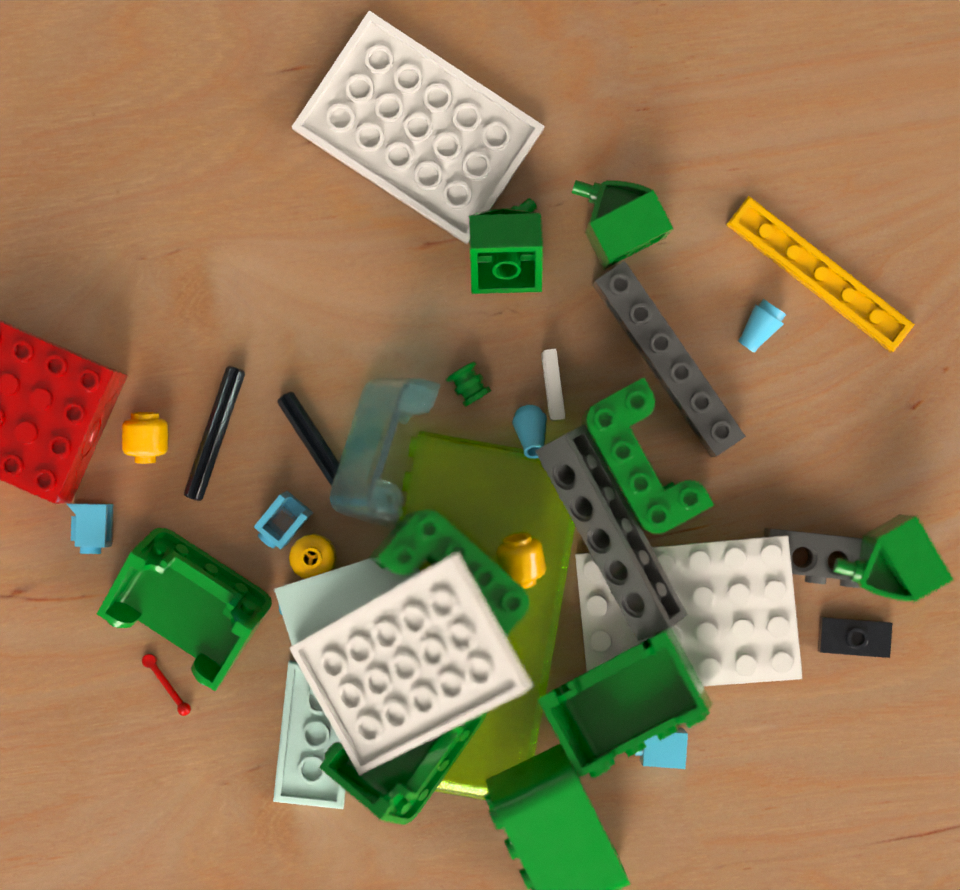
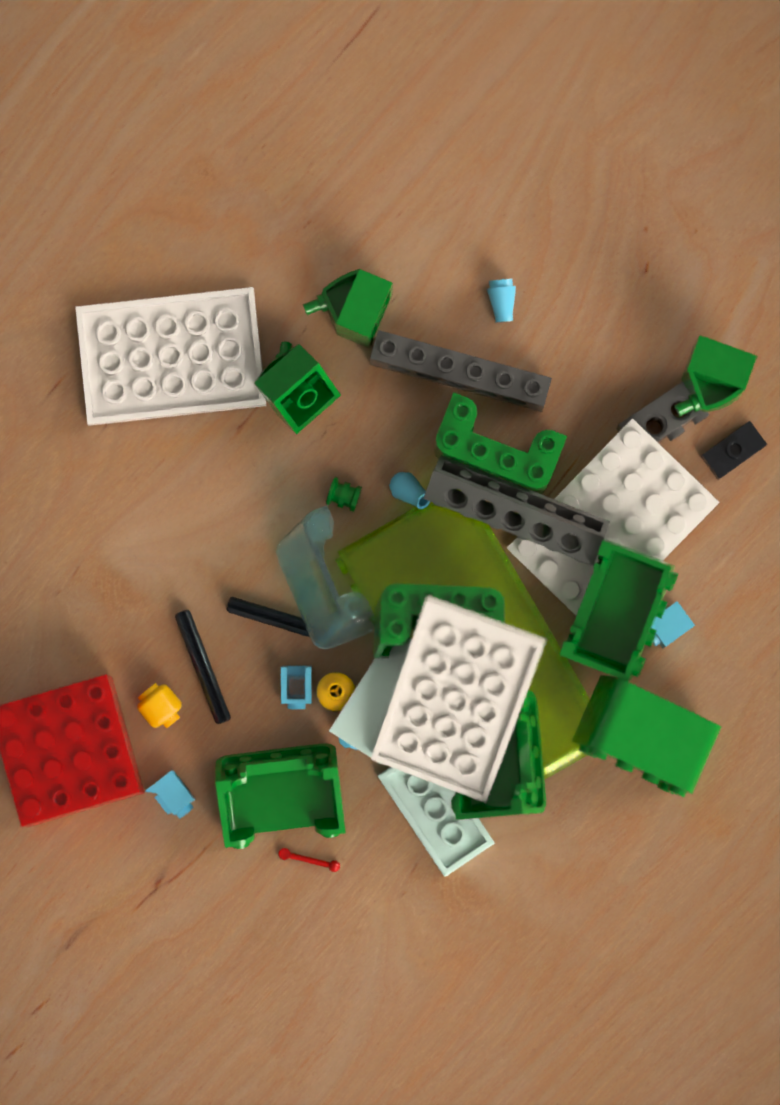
camera: 40 degrees left, 5 degrees down
yellow head [496,533,547,589] -> none
white tile [541,348,565,421] -> none
yellow tile [726,196,915,353] -> none

